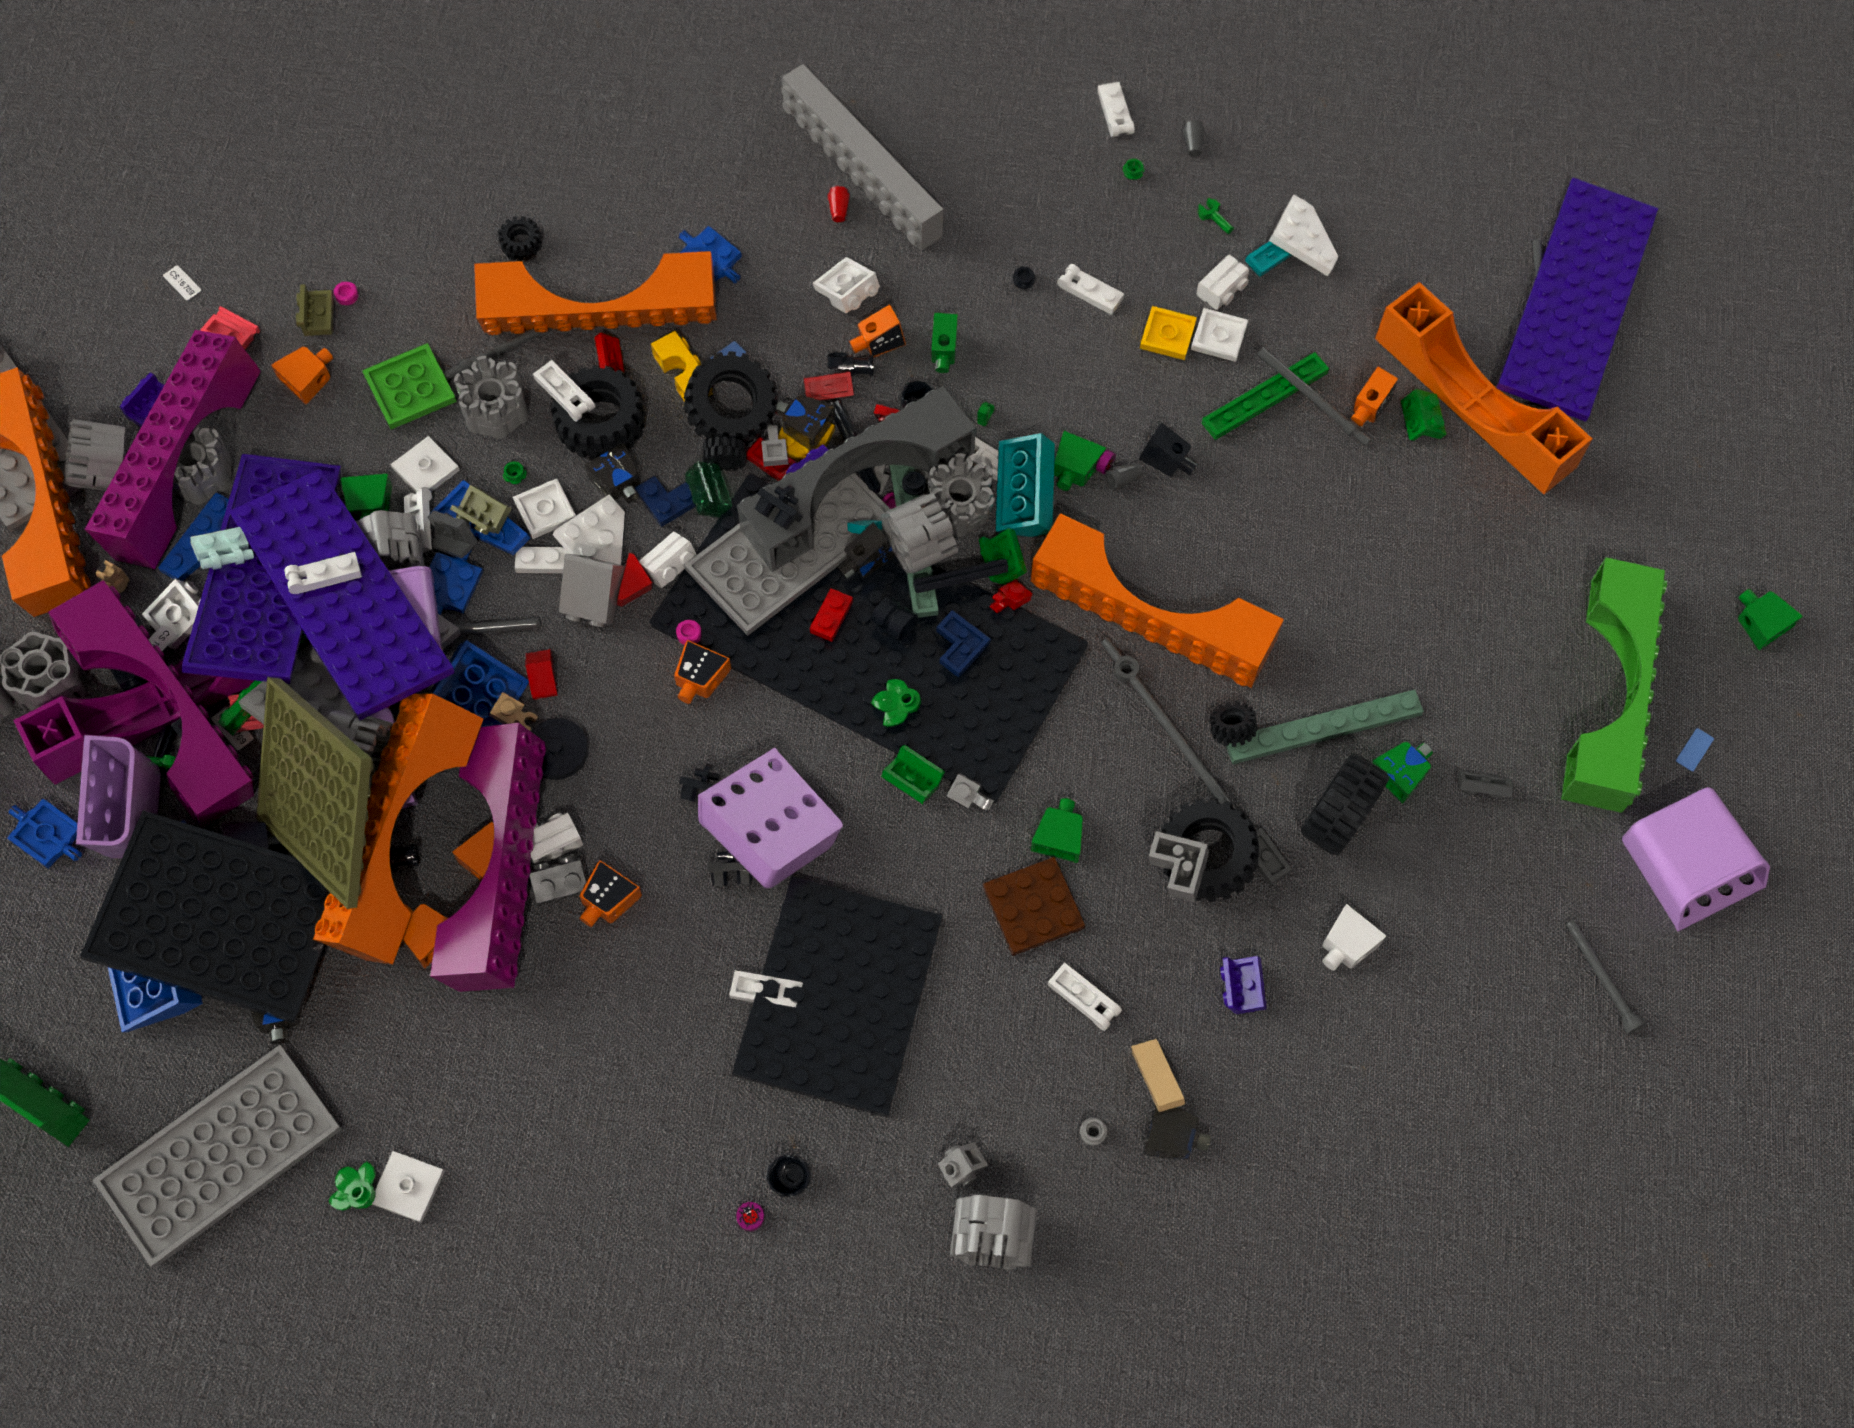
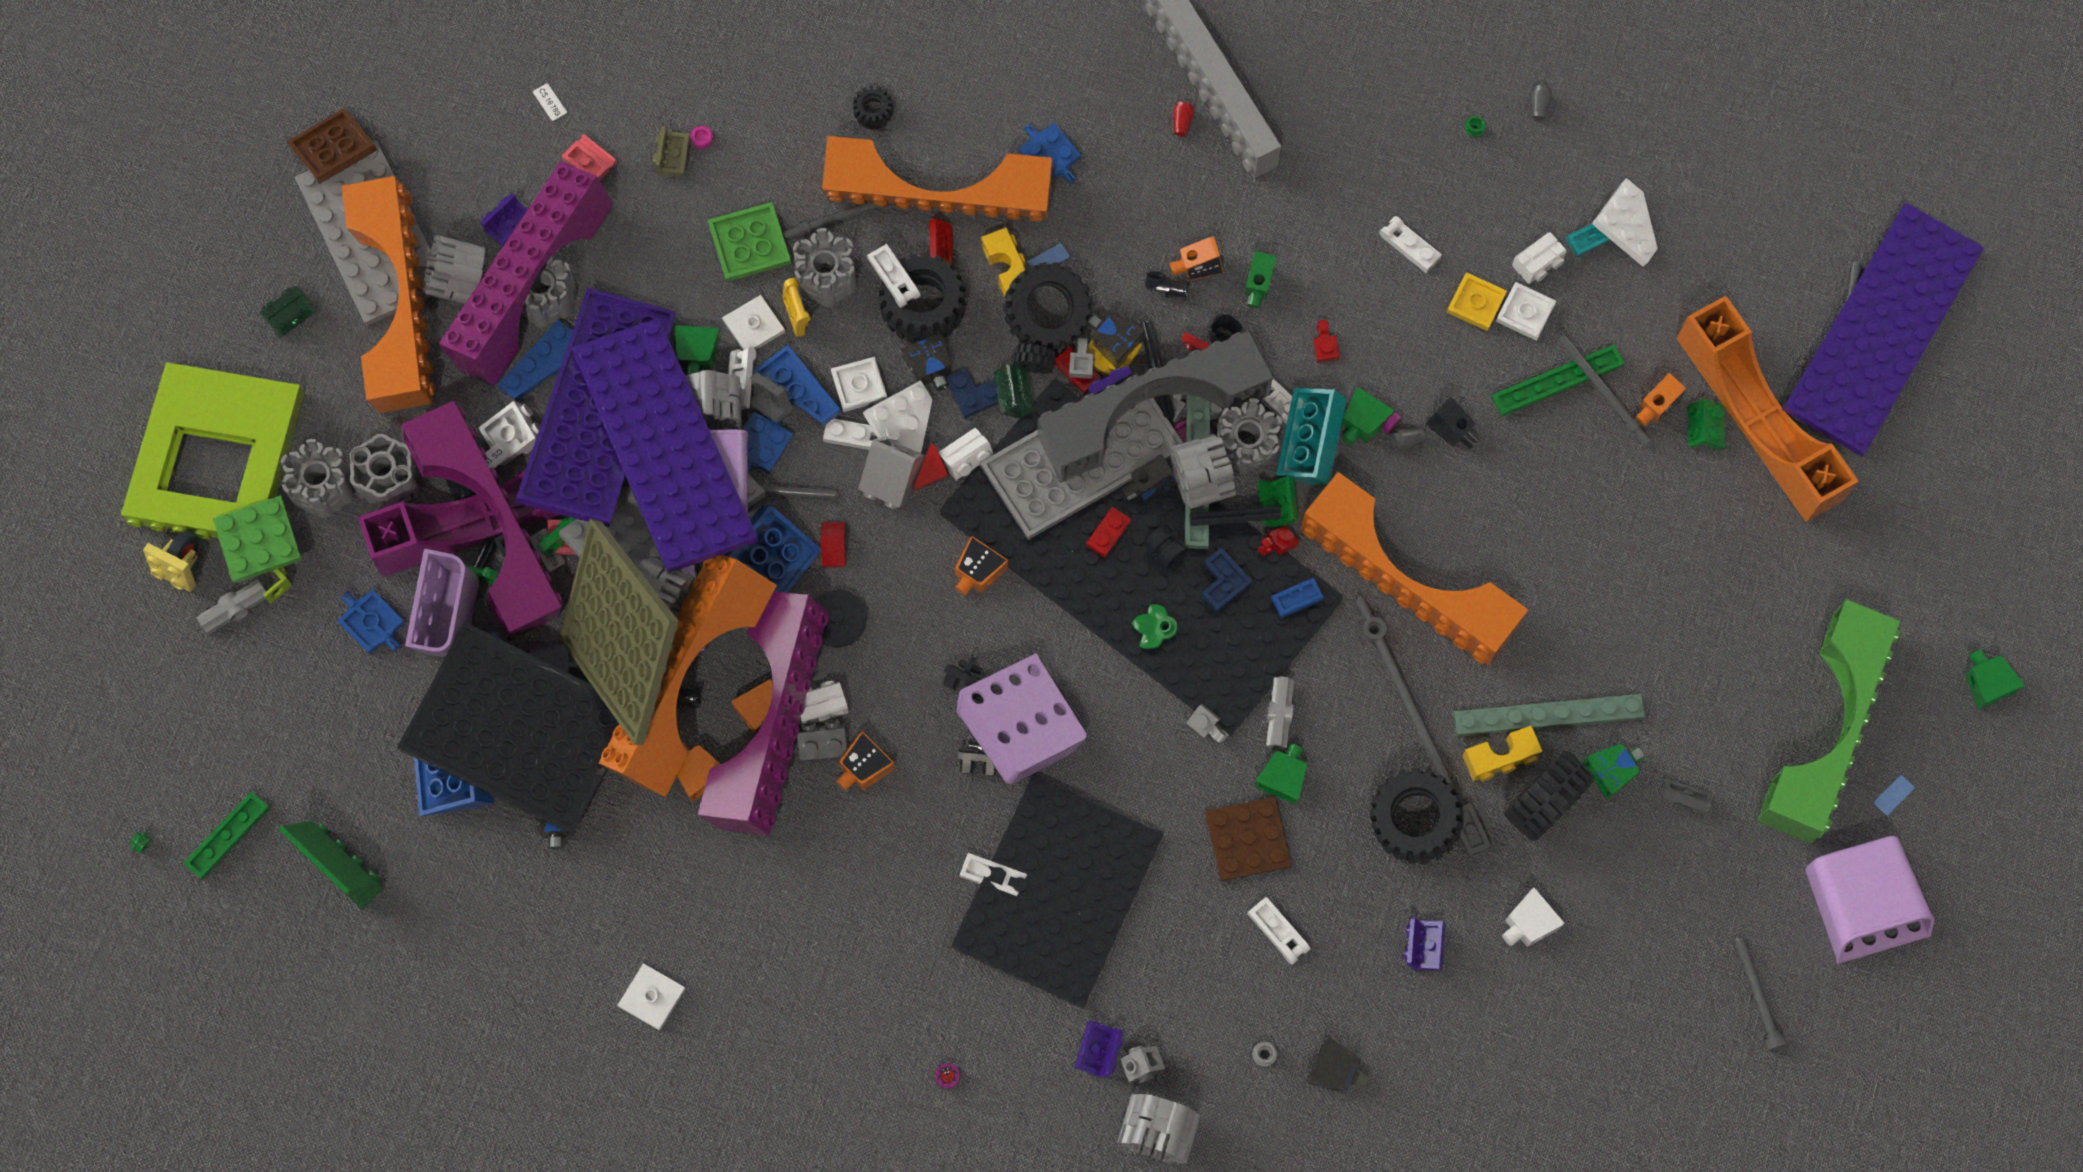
camera: 10 degrees right, 5 degrees up
light grey plate [93,1045,342,1269] -> none
tan plate [96,560,130,593] -> none
light aqua plate [190,527,254,570] -> none
orange torso [271,347,334,405] -> none
white plate [284,552,362,594] -> none
green plate [329,1162,376,1211] -> none
olive bracket [450,485,512,535] -> none
tan plate [489,692,538,731] -> none
green plate [503,461,527,484] -> none
dark pink tile [676,620,702,645] -> none
black hips [755,485,803,530] -> none
black hair [767,1154,811,1197] -> none
red plate [803,371,854,402] -> none
white plate [813,257,880,313] -> none
teal tile [847,520,882,535] -> none
green bracket [881,745,945,804] -> none
black plate [902,472,926,496] -> none
green tile [977,402,995,427] -> none
black plate [1012,267,1036,289] -> none
white plate [1097,82,1134,137] -> none
tan tile [1131,1039,1185,1112] -> none
light grey brick [1149,831,1209,902] -> none
green bar [1197,198,1234,234] -> none
black tyre [1210,701,1257,747] -> none
none -> yellow plate [782,278,810,337]
none -> dark purple bracket [1074,1021,1124,1078]
none -> light grey piece [1266,676,1294,751]
none -> blue plate [1271,577,1324,618]
none -> red plate [1313,320,1340,363]
none -> yellow arch [1462,726,1543,782]

